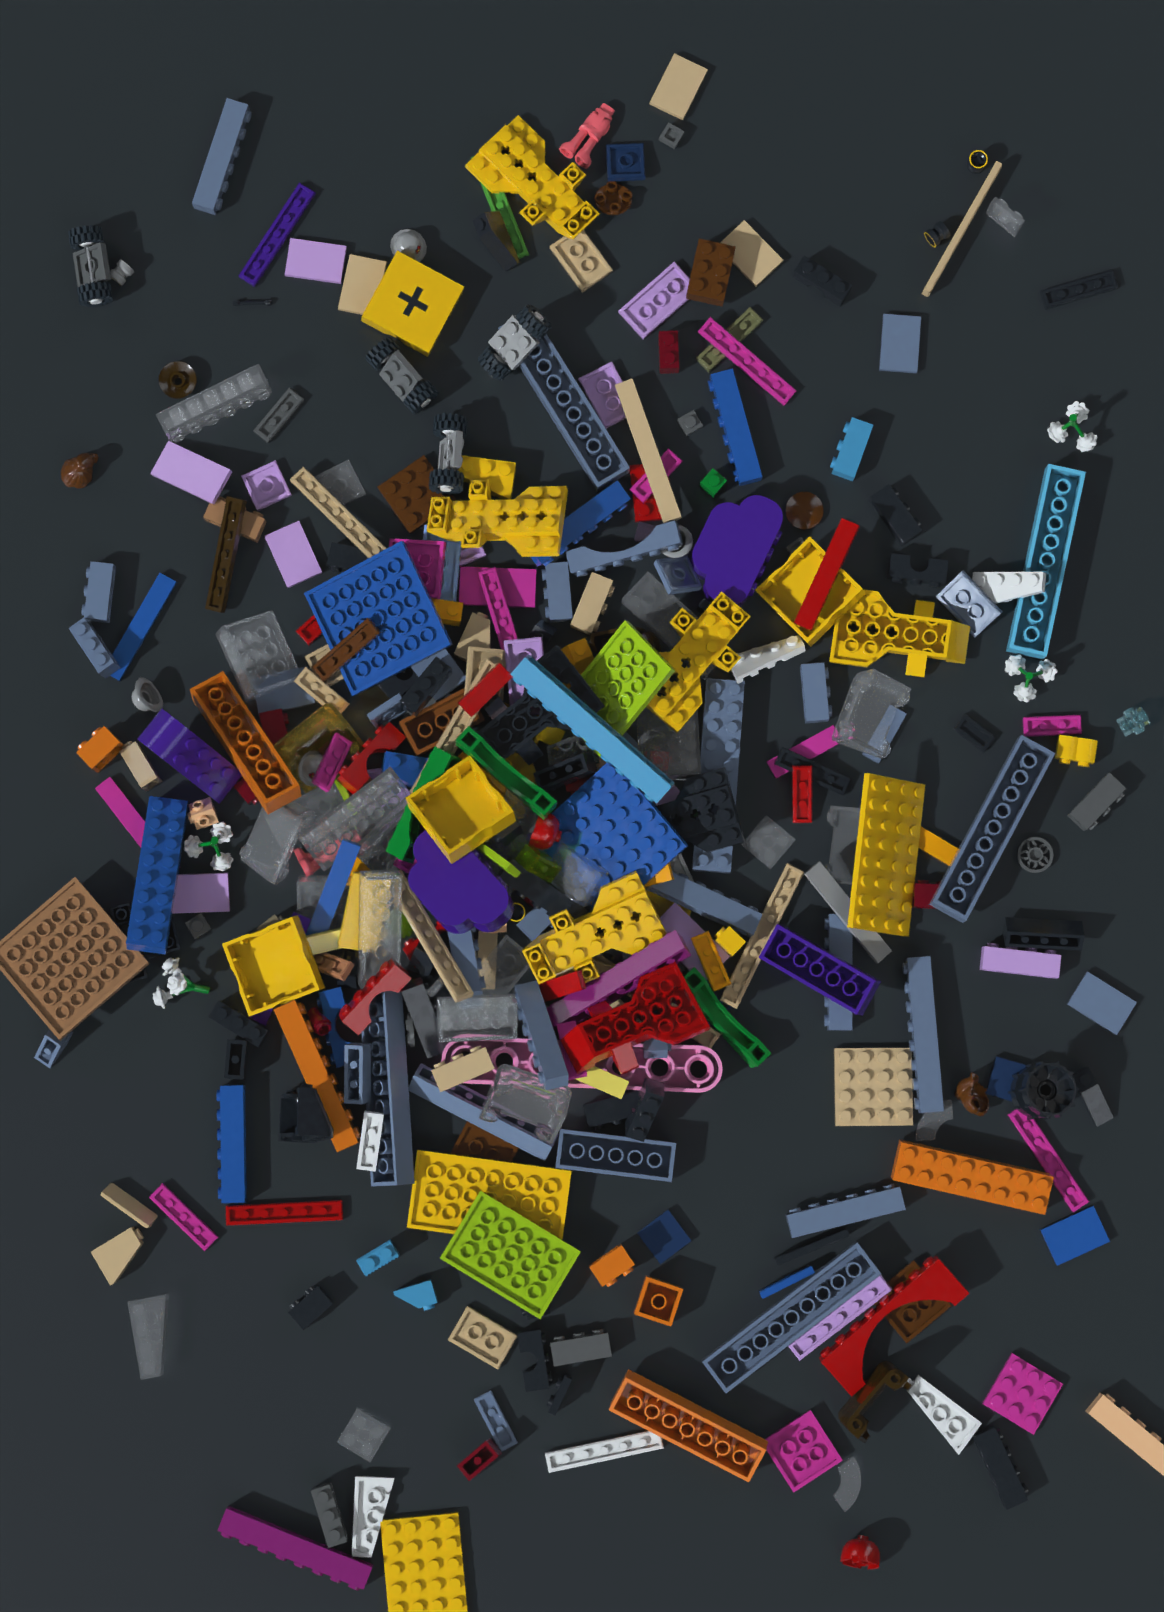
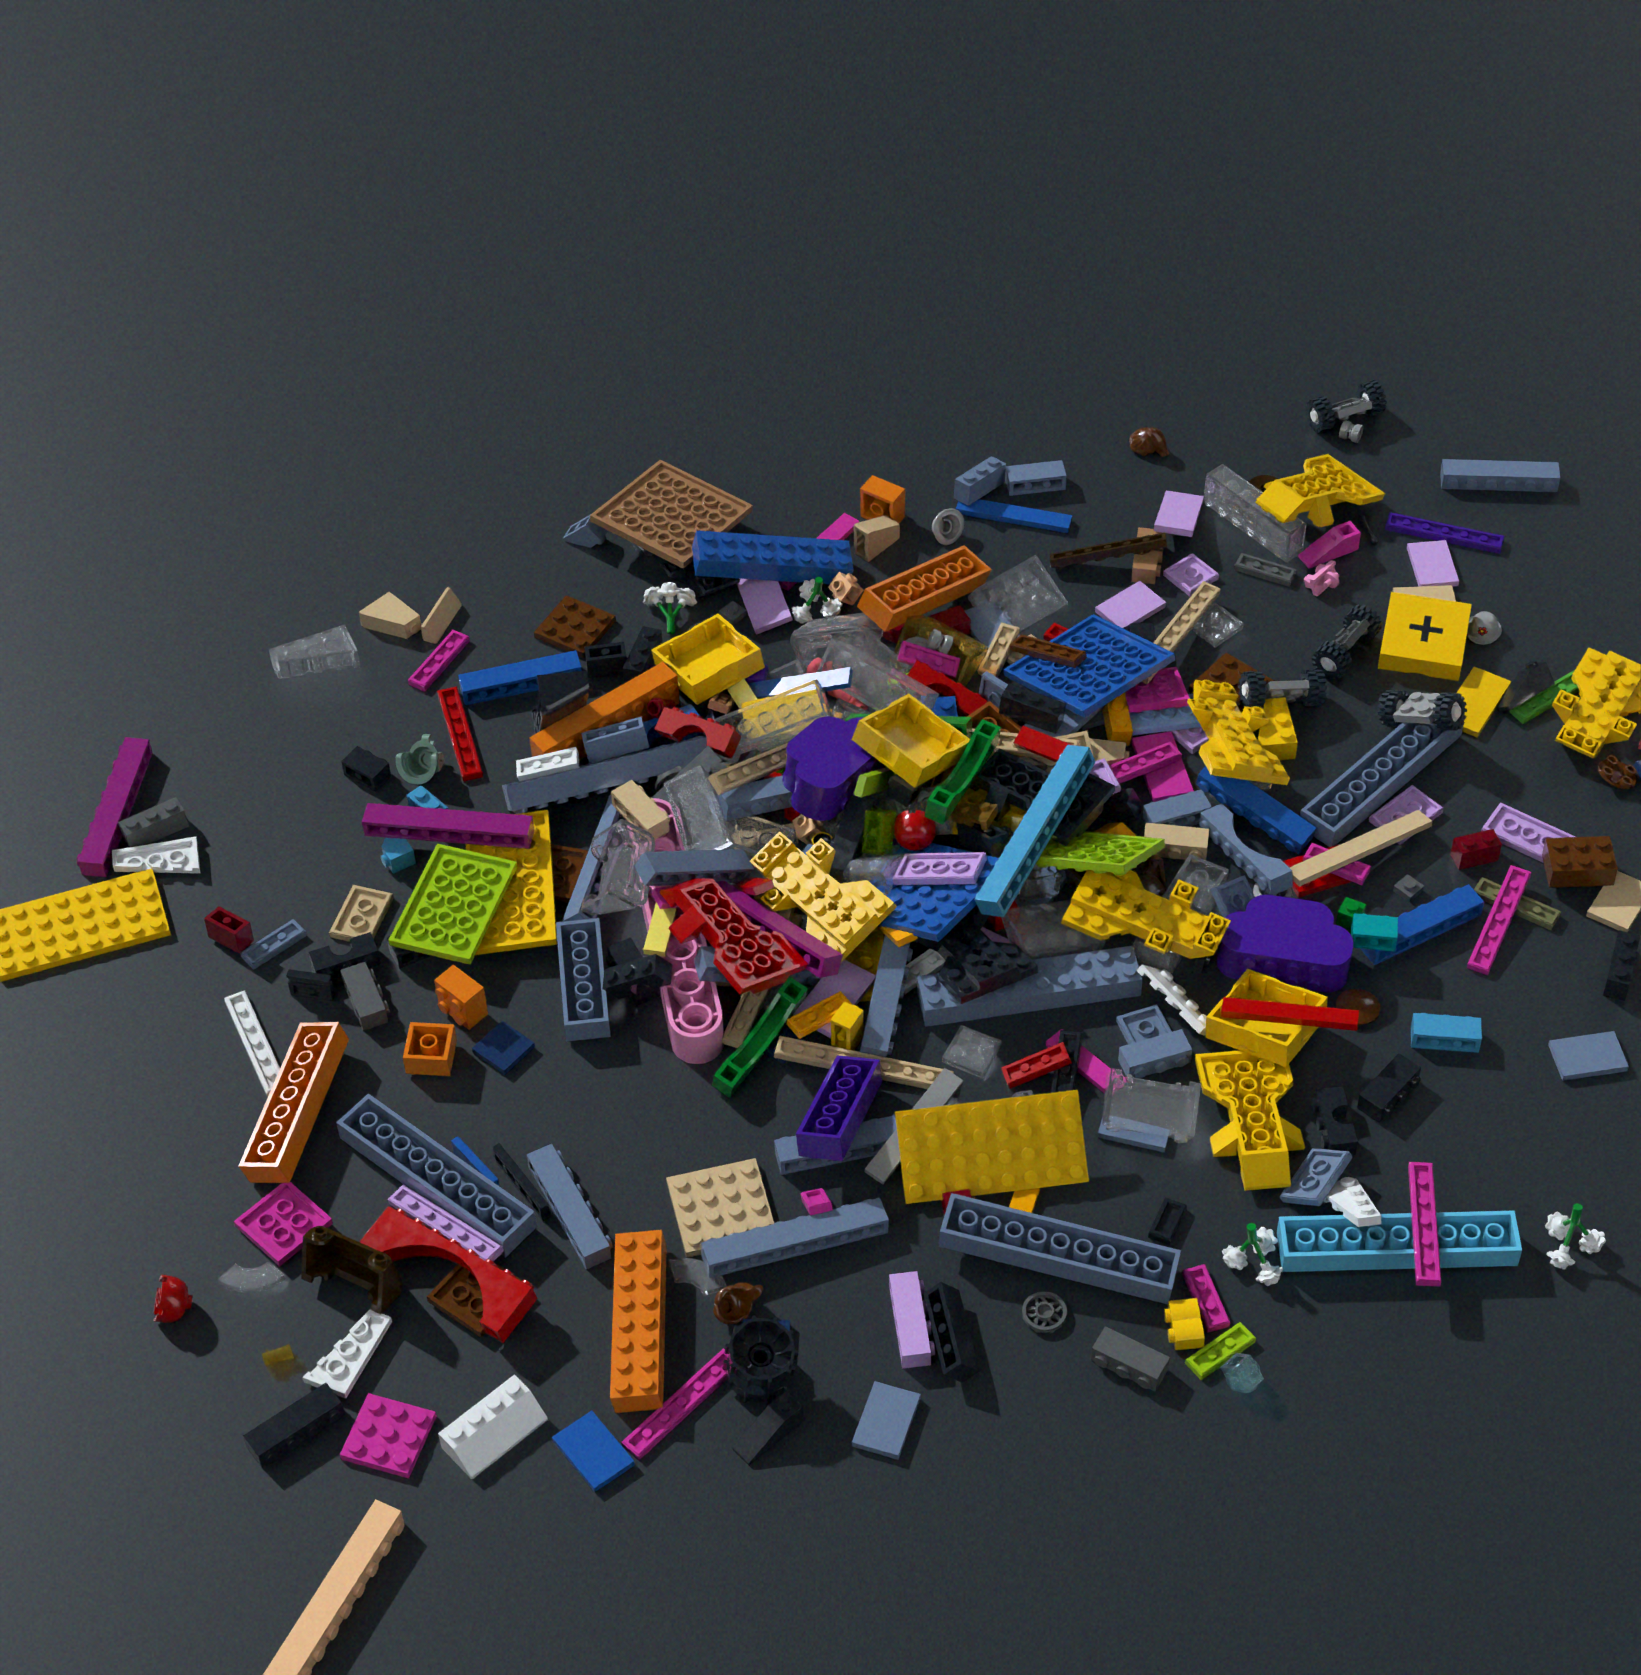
camera: 80 degrees right, 35 degrees down
dark purple brick [137,708,242,804] -> none
clear plate [337,1408,391,1462] -> none
tan tile [550,230,613,293] -> none
none -> clear yellow pin [261,1344,294,1368]
none -> magenta brick [362,803,535,849]
none -> sand green helmet [395,734,445,785]
none -> white slope [438,1374,548,1479]
none -> reddish brown plate [534,595,616,658]
none -> dark pink tile [801,1188,833,1215]
none -> lavender tile [893,852,987,885]
none -> light grey wheel [926,629,953,654]
none -> pearl gold wing [951,802,998,830]
none -> sand blue tile [1116,1004,1172,1044]
none -> lime tile [1185,1322,1256,1380]
none -> yellow piece [1255,454,1385,527]
none -> dark pink slope [1298,521,1361,569]
none -> bright pink hips [1304,560,1339,596]
none -> teal brick [1351,913,1398,951]
none -> dark pink tile [1408,1162,1441,1286]
none -> yellow tile [1457,666,1511,738]

